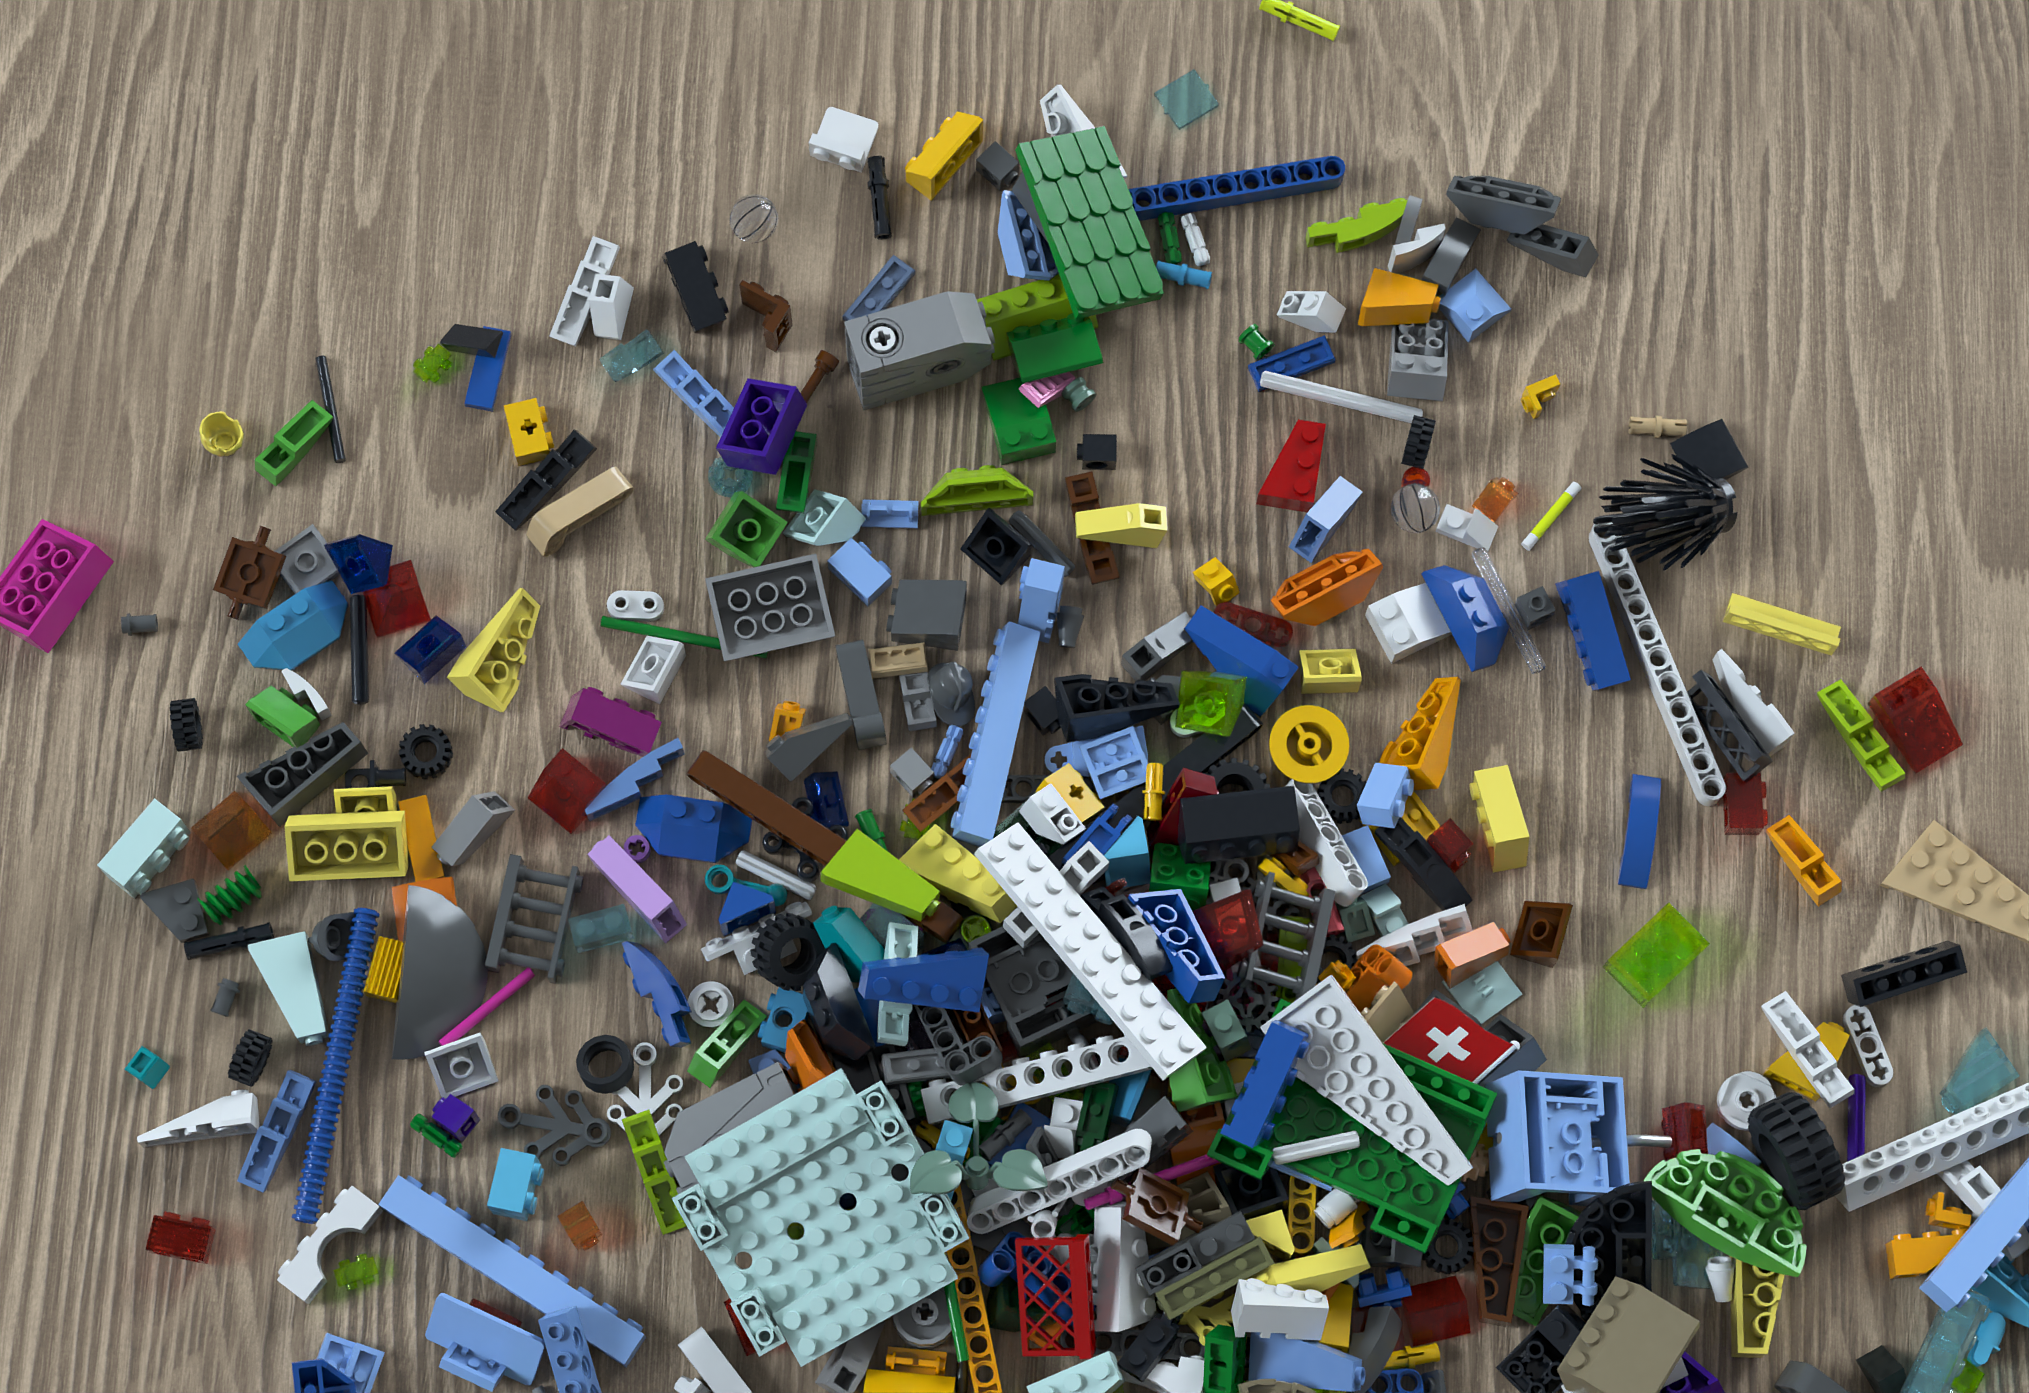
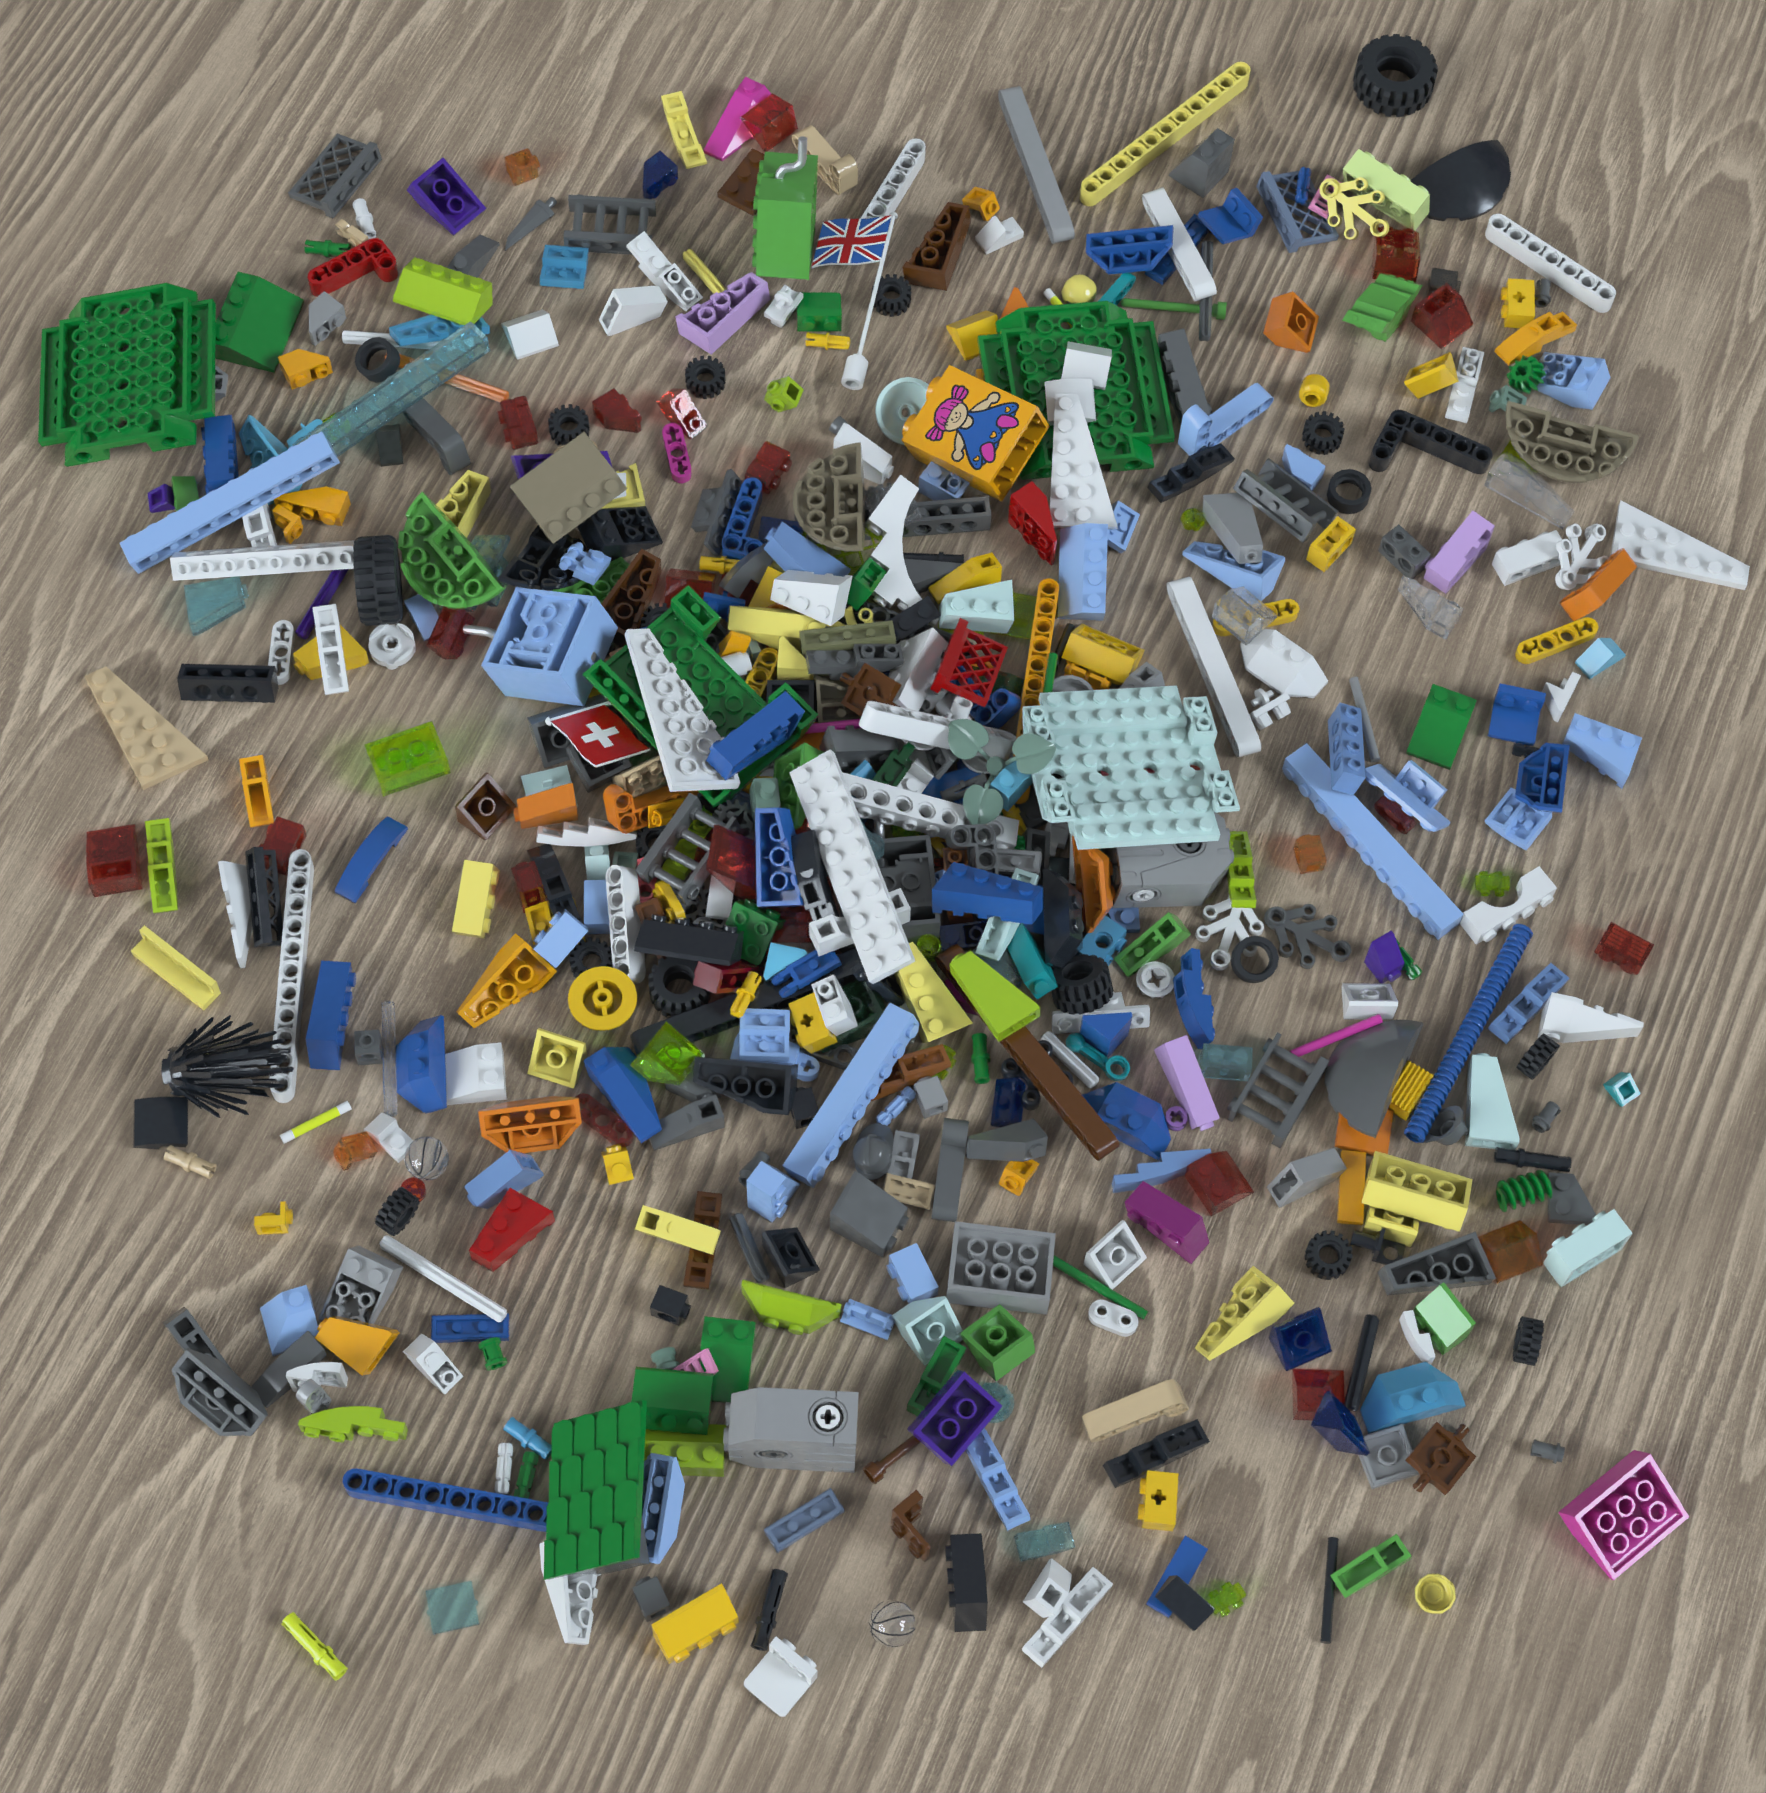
camera: 160 degrees left, 10 degrees down
medium azure brick [487,1148,544,1221] -> none
white axle [1272,1131,1360,1165] -> none
white cone [1705,1256,1735,1302] -> none

